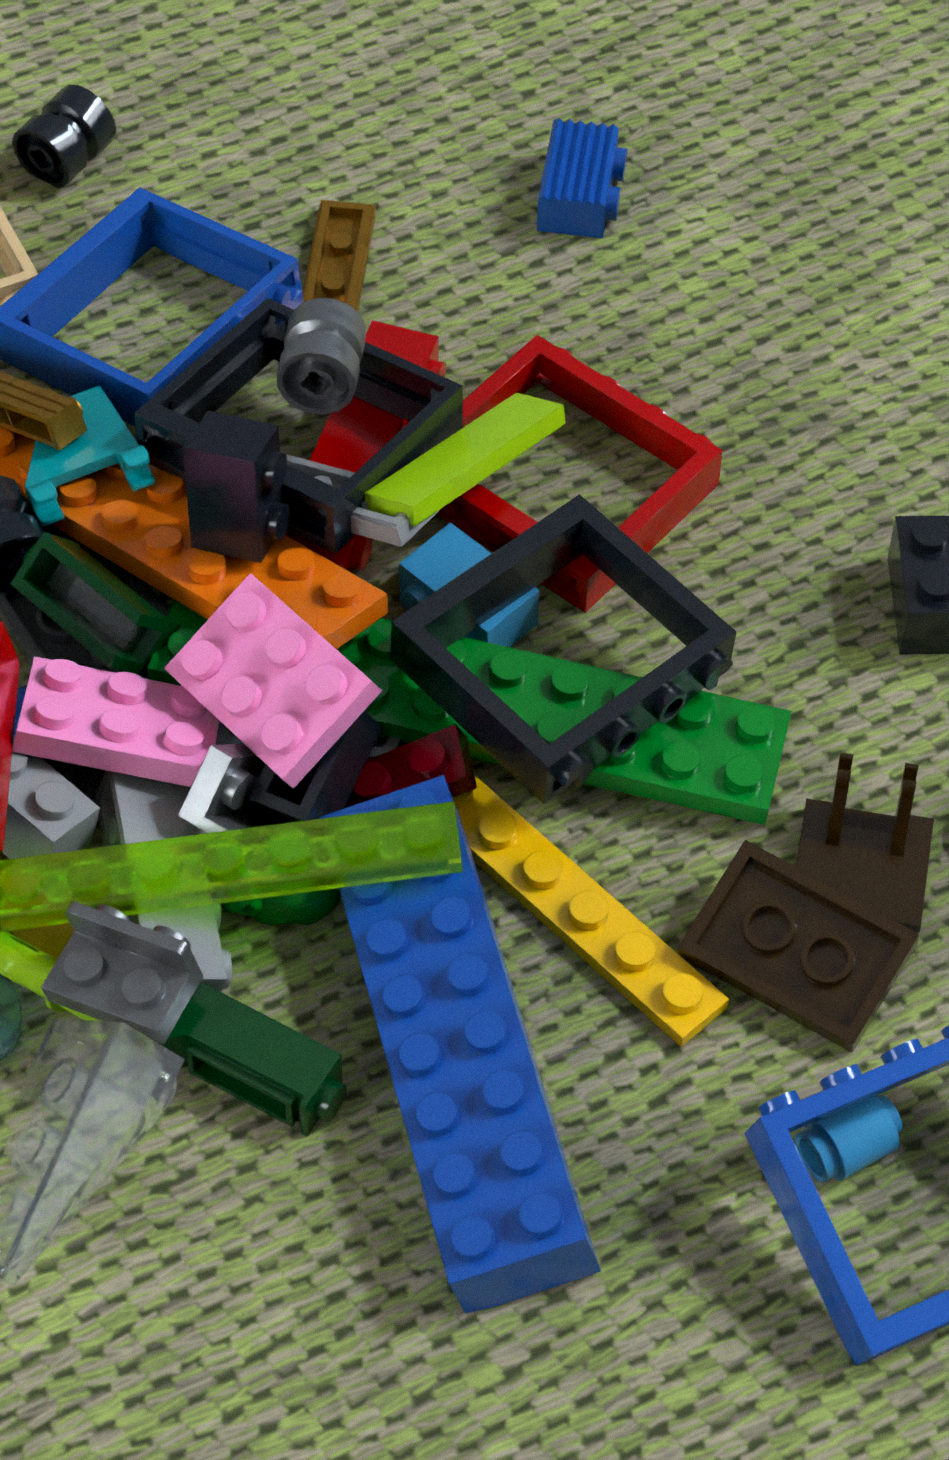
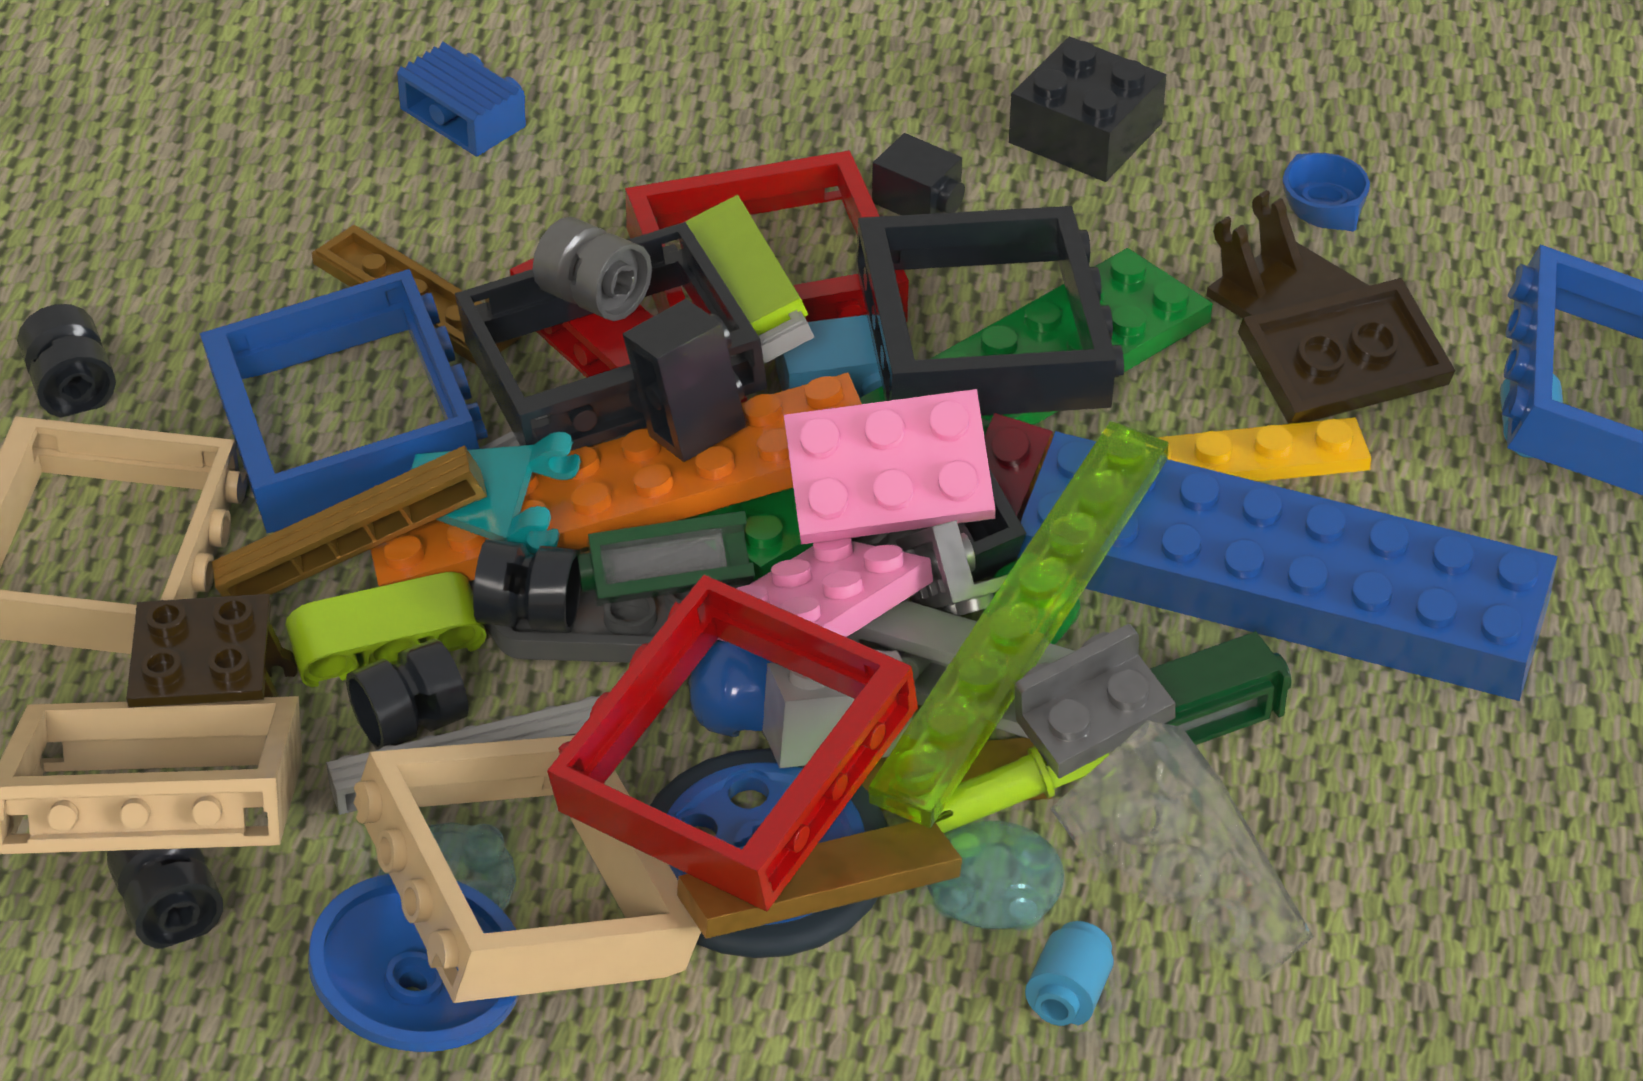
camera: 55 degrees left, 10 degrees down
none -> black brick [872,133,965,215]

